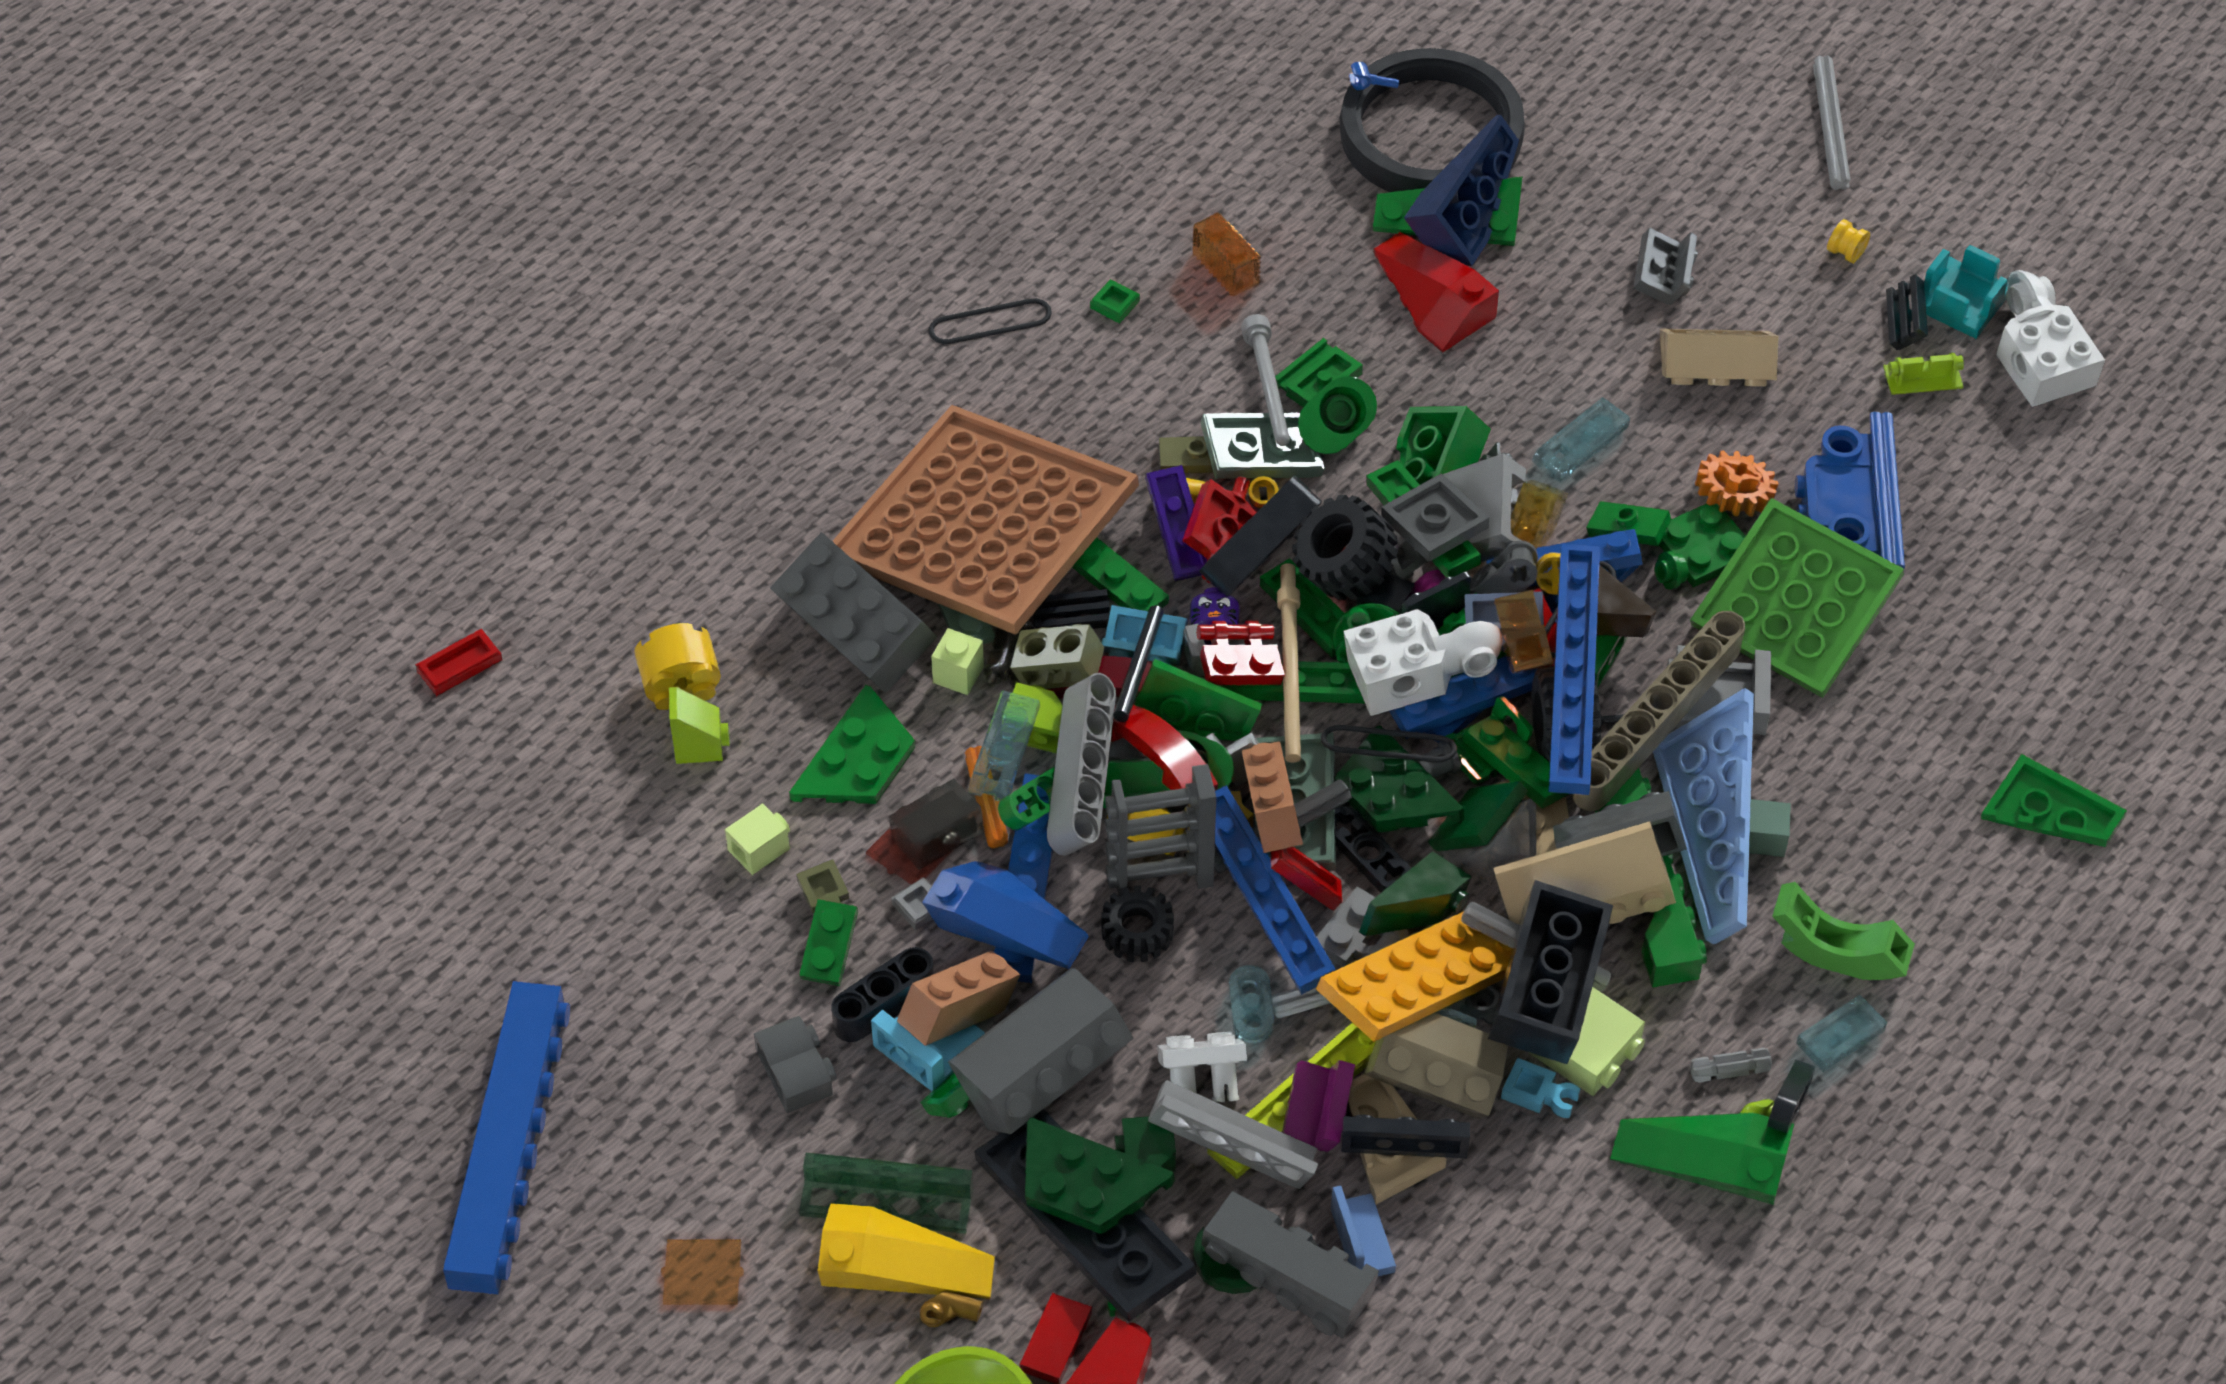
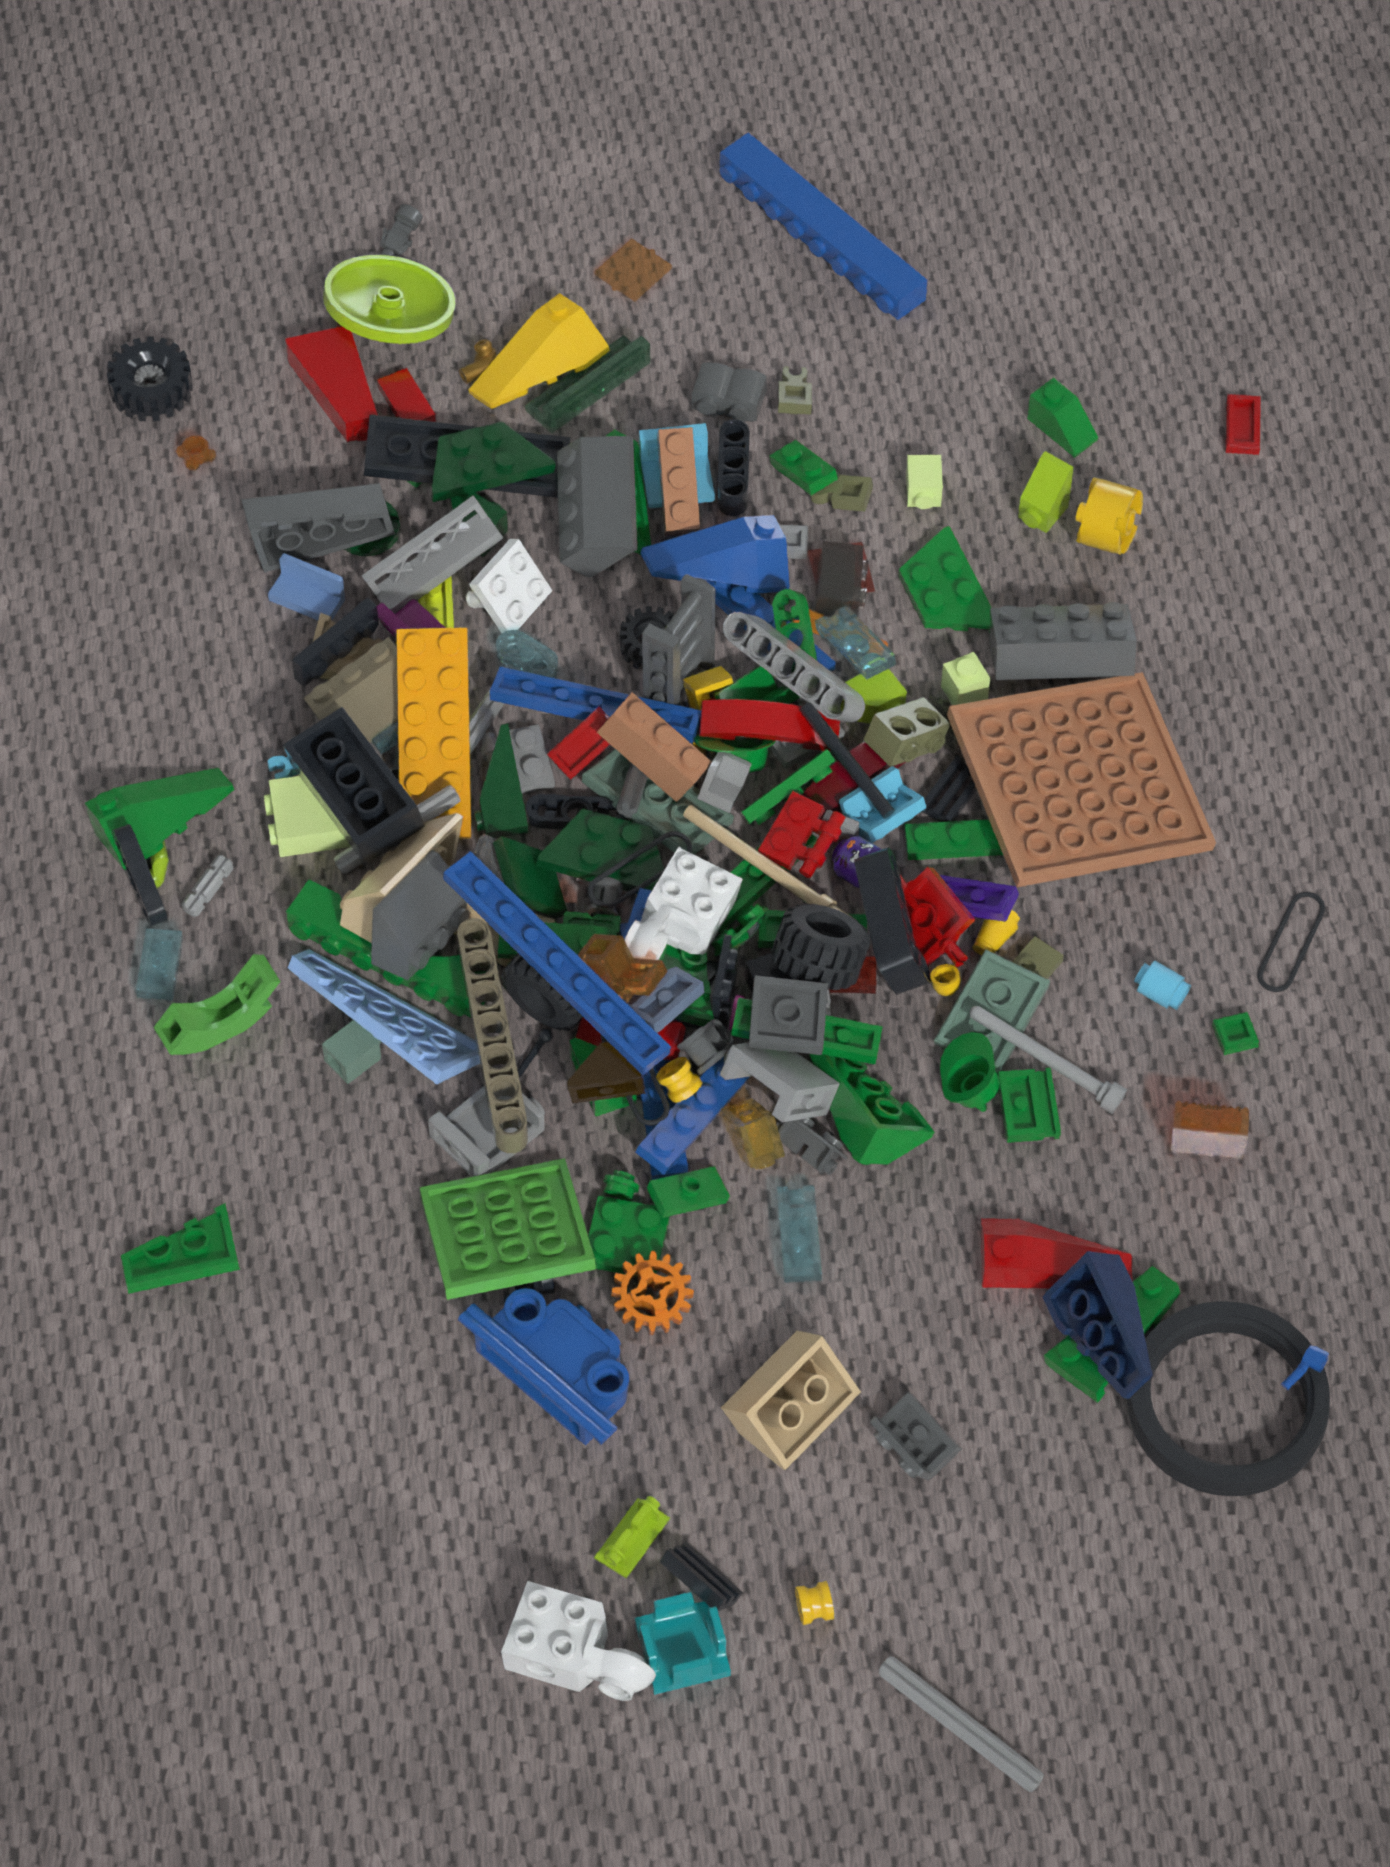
camera: 130 degrees right, 5 degrees up
none -> olive plate [778,366,812,415]
none -> green slope [1027,377,1098,458]
none -> medium azure brick [1134,961,1191,1010]

